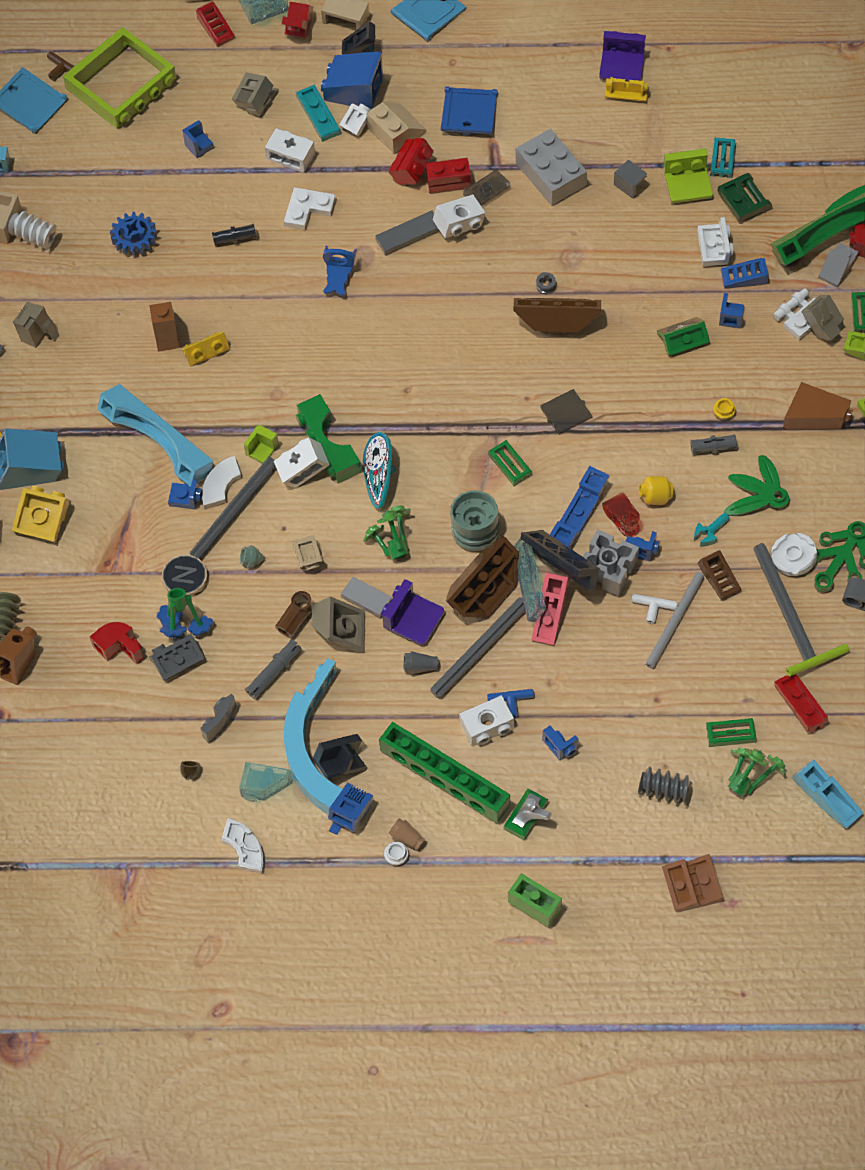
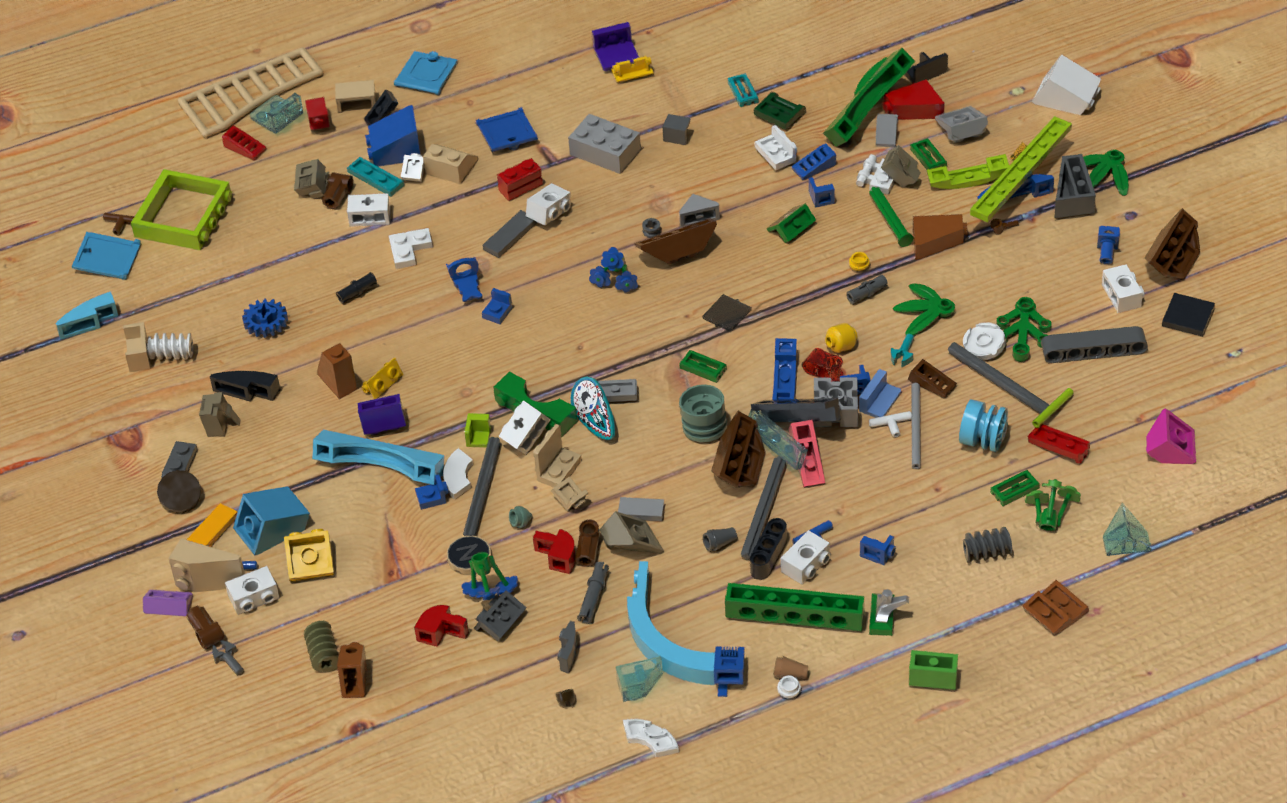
camera: 25 degrees left, 15 degrees down
blue panel [182,120,214,158] -> none
black panel [312,734,366,779] -> none
plant [363,505,411,560] -> none
dark purple bracket [381,579,444,645] -> none
red brick [388,138,434,185] -> none
clear smoke plate [463,169,510,205] -> none
lime bracket [663,148,713,203] -> none
medium azure slope [792,760,864,828] -> none
none -> black slope [210,371,281,402]
none -> reddish brown piece [322,172,354,210]
none -> dark purple brick [358,394,406,435]
none -> blue bracket [482,288,512,324]
none -> tan bracket [533,424,582,488]
none -> red brick [533,529,576,574]
none -> blue plant [589,247,638,292]
none -> light grey hinge [598,379,637,402]
none -> light grey slope [679,194,720,228]
none -> black beam [750,518,787,580]
none -> medium blue panel [859,369,901,418]
none -> green axle [869,187,914,247]
none -> medium azure wheel [959,399,1008,452]
none -> clear light blue slope [1103,502,1152,556]

